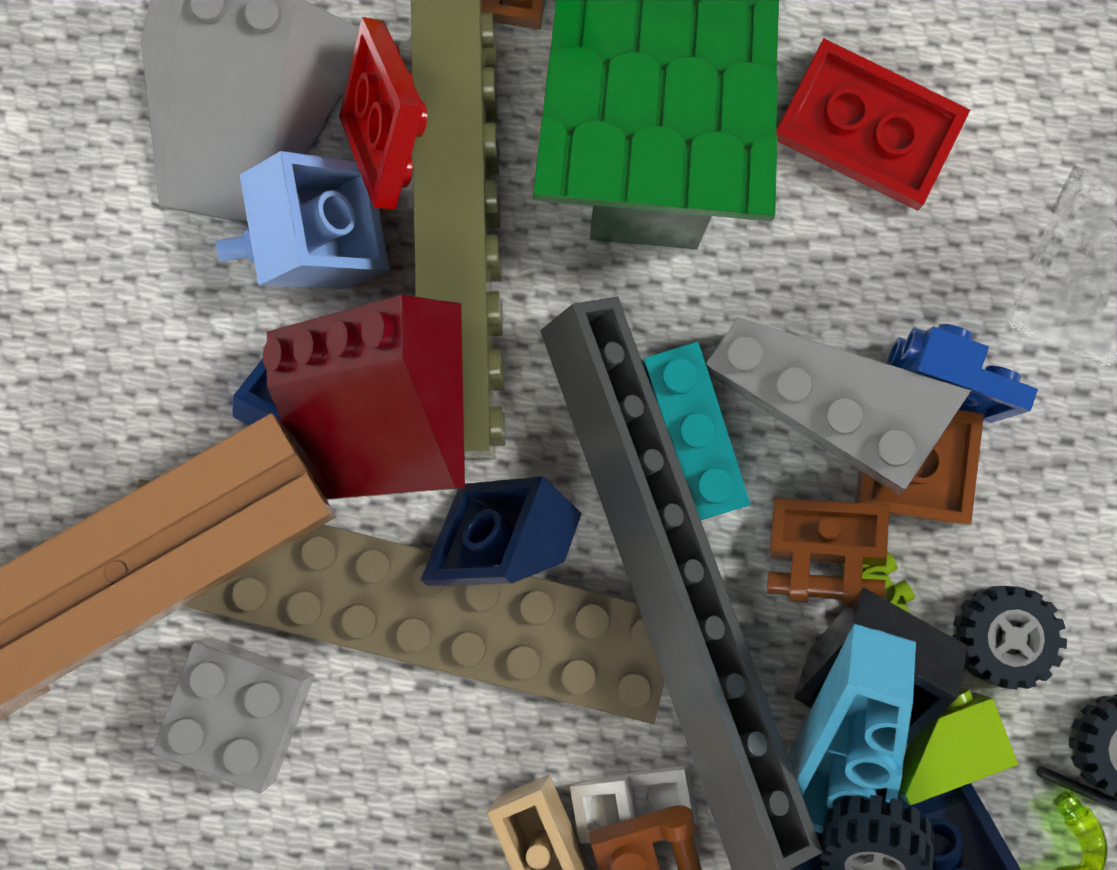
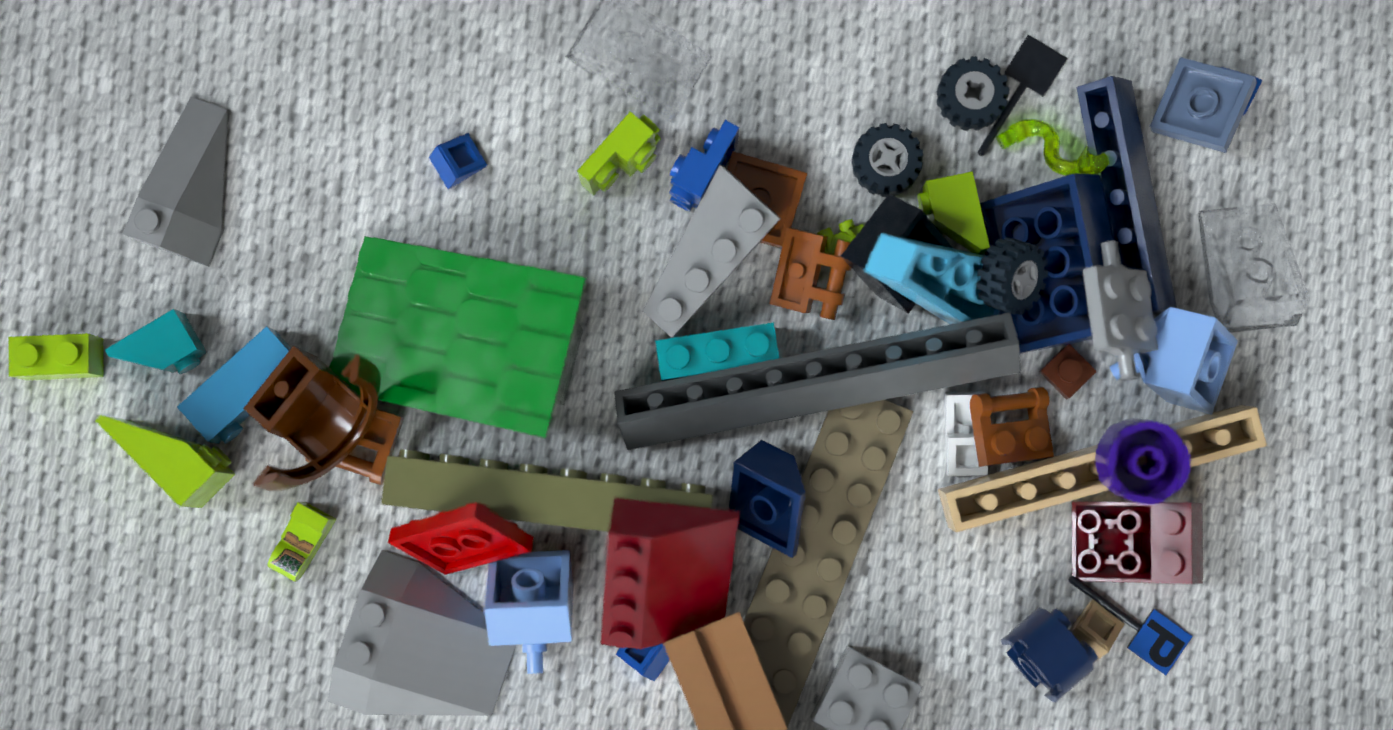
camera: 80 degrees left, 0 degrees up
red plate [776,38,971,211] -> none
none -> blue slope [429,133,488,189]
none -> lime plate [577,111,661,196]

